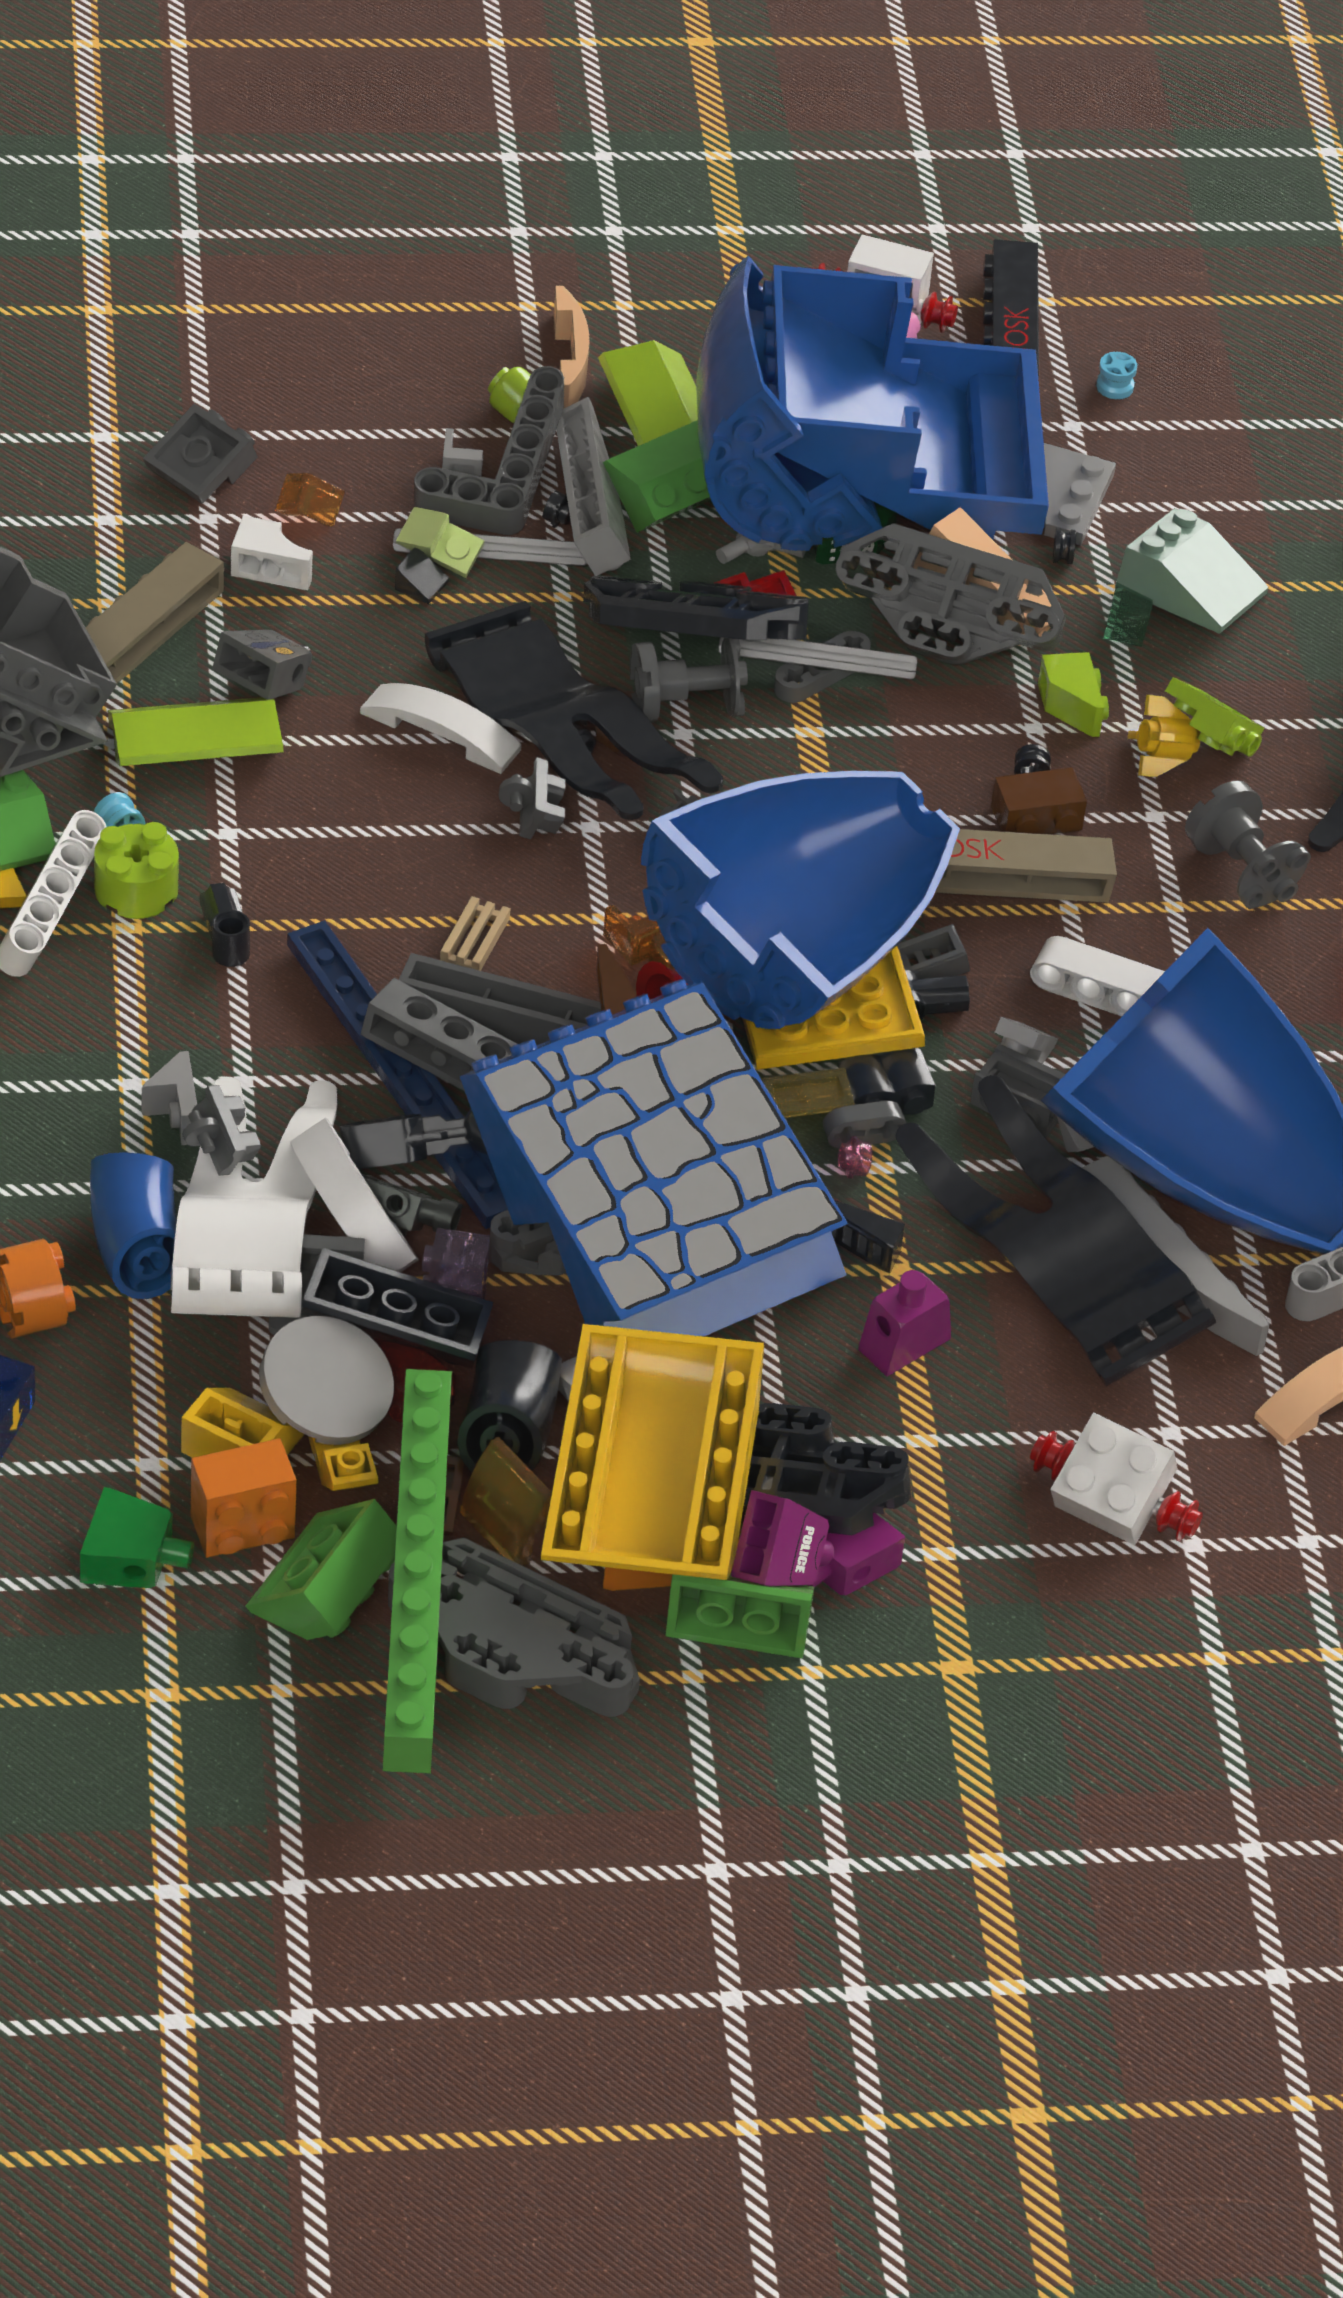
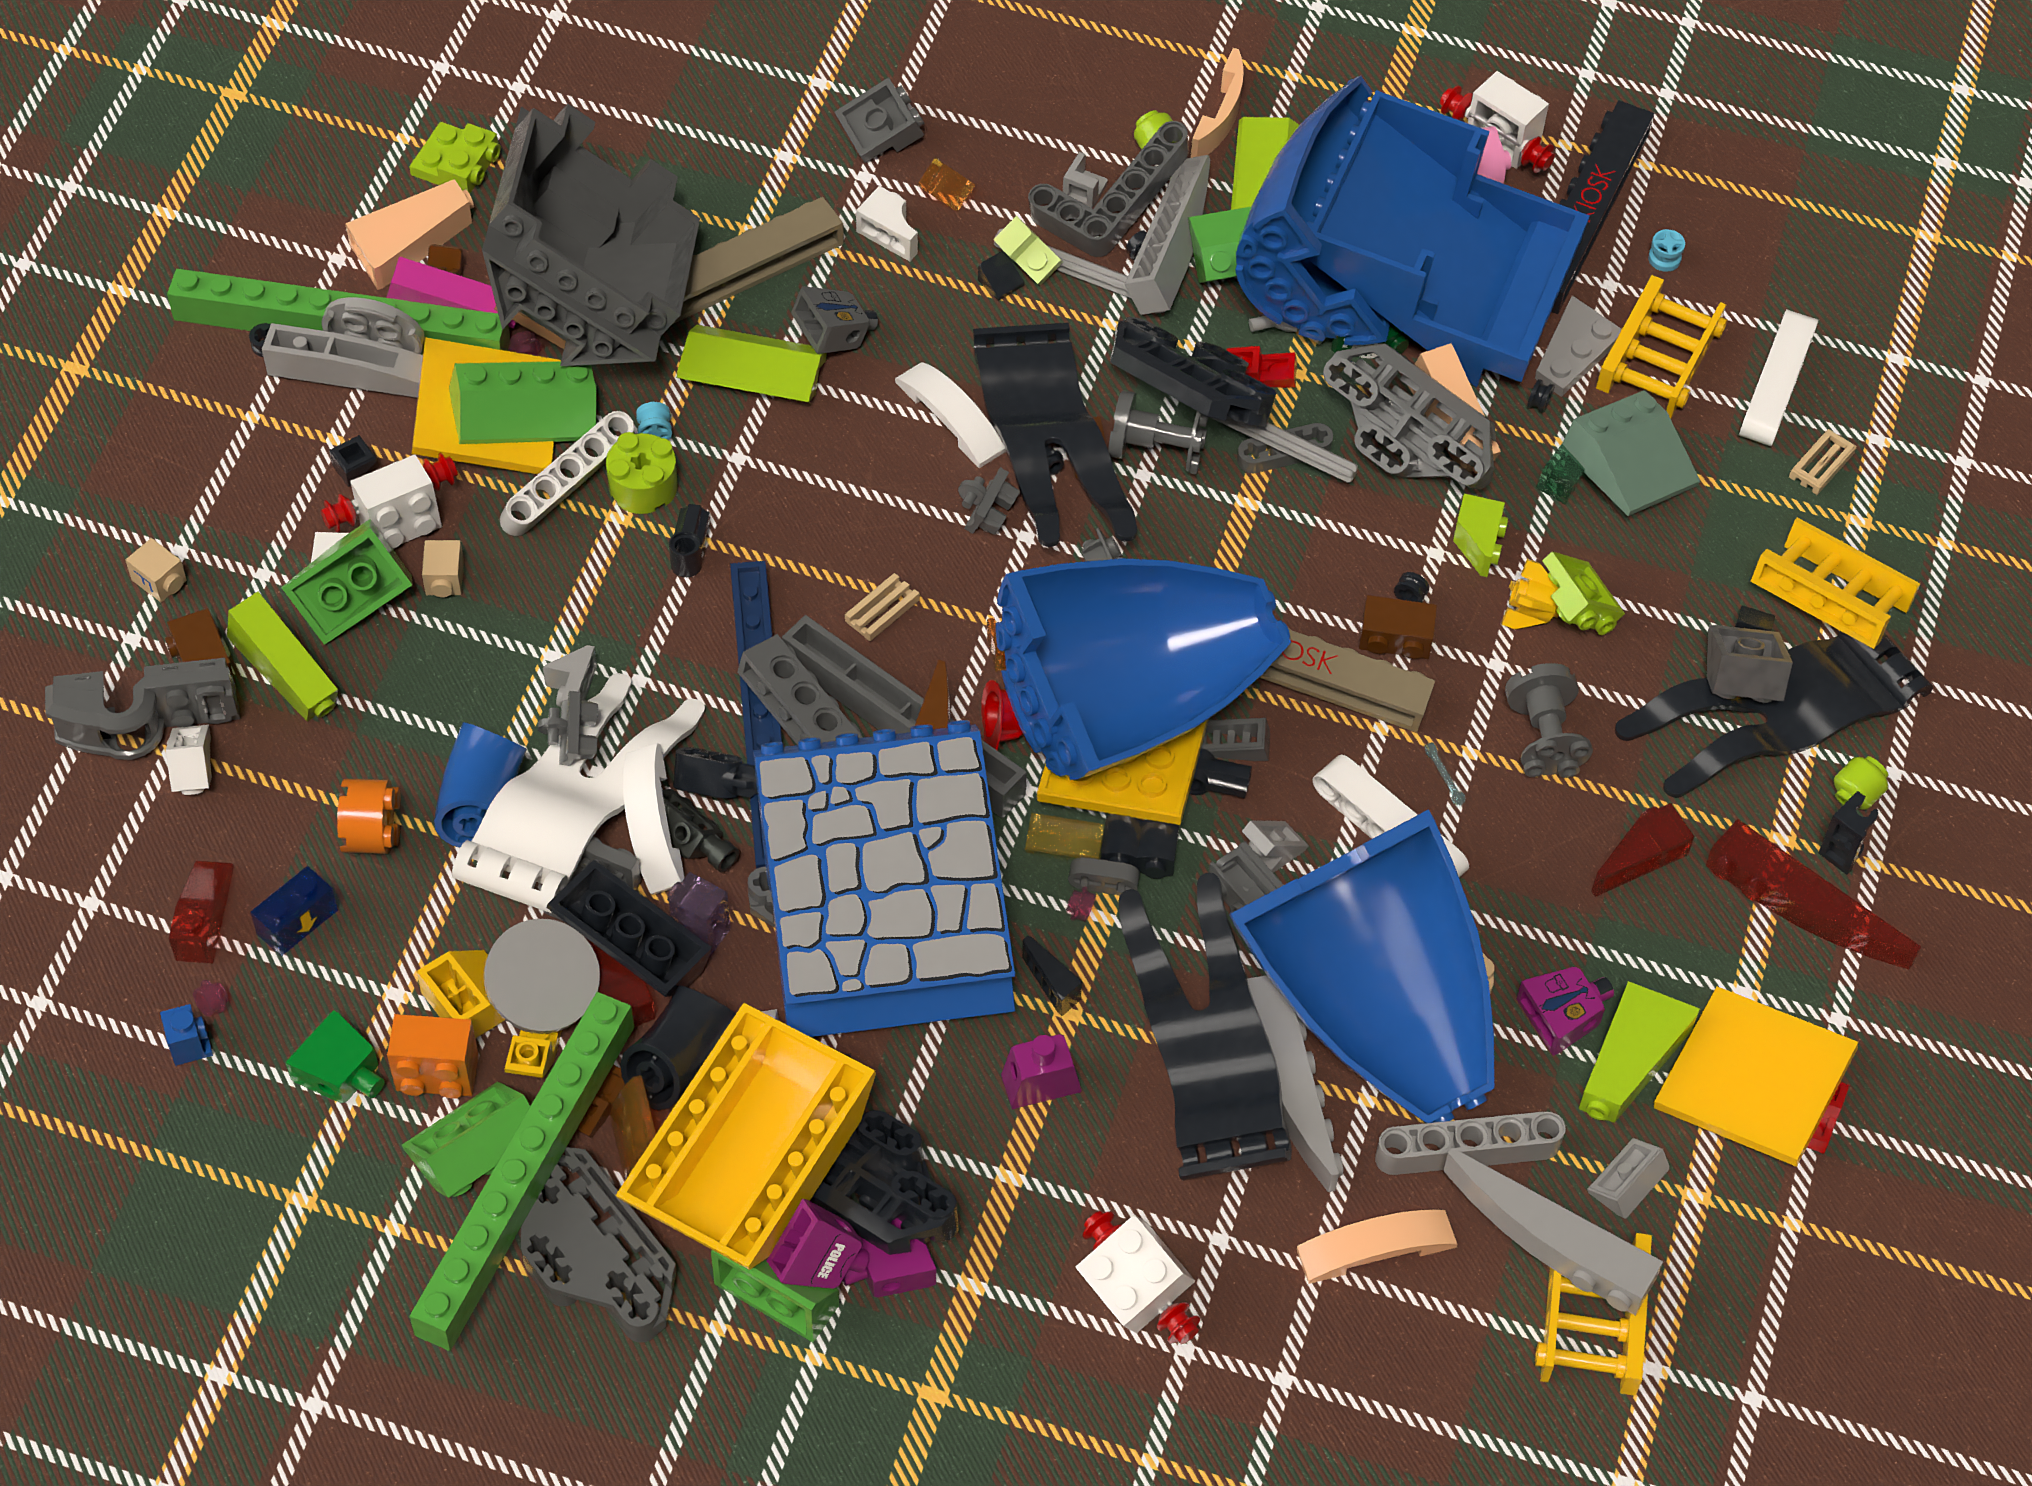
camera: 25 degrees right, 10 degrees up
none -> clear light blue hinge [1425,742,1466,805]
none -> yellow fence [1596,275,1727,419]
none -> white beam [1739,309,1819,447]

